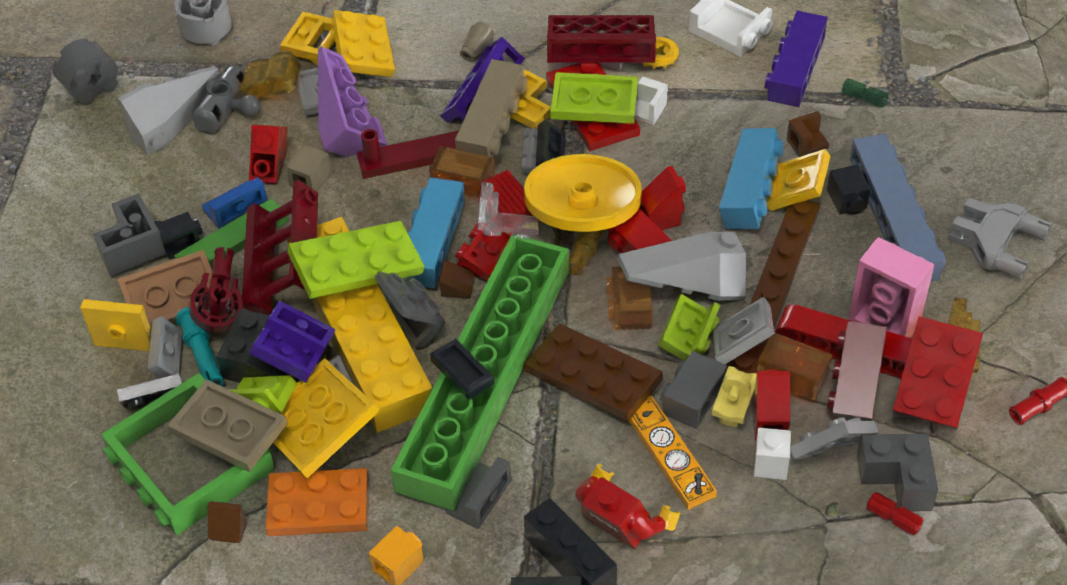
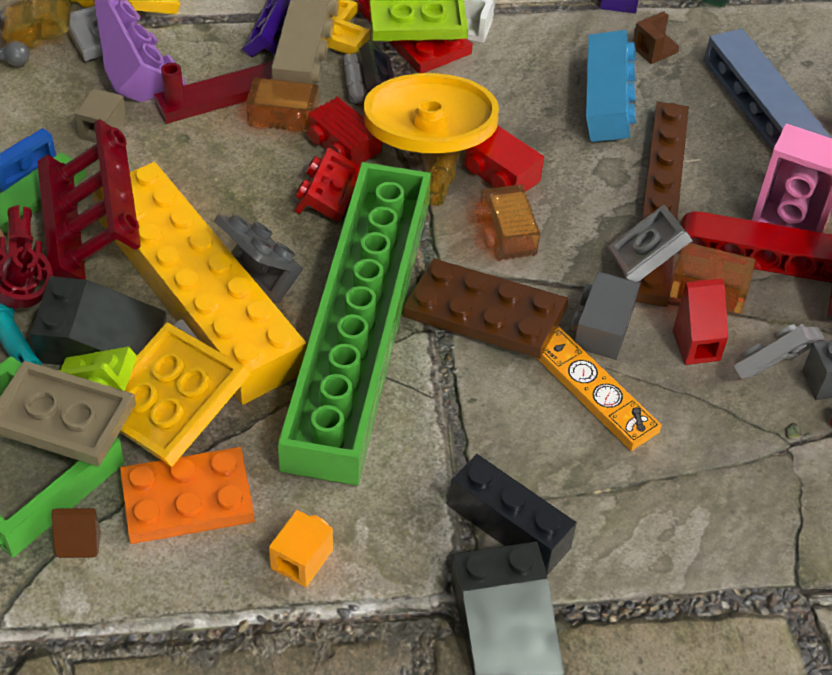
camera: 15 degrees left, 0 degrees up
red slope [249,125,288,183] -> none
dark purple brick [249,301,336,382] -> none
lime plate [287,221,425,299] -> none
dark azure brick [406,177,465,289] -> none
black tile [430,338,495,400] -> none
reddish brown slope [440,261,475,298] -> none
dark grey panel [445,457,512,529] -> none
clear bracket [478,182,539,239] -> none
red torso [575,464,681,549] -> none
light grey wedge [617,232,746,301] -> none
red slope [639,165,686,230] -> none
lime bracket [657,294,720,361] -> none
light yellow hips [712,366,756,428] -> none
white brick [753,428,791,480] -> none
yellow plate [766,149,831,211] -> none
black brick [827,165,870,215] -> none
brick [827,321,887,421] -> none

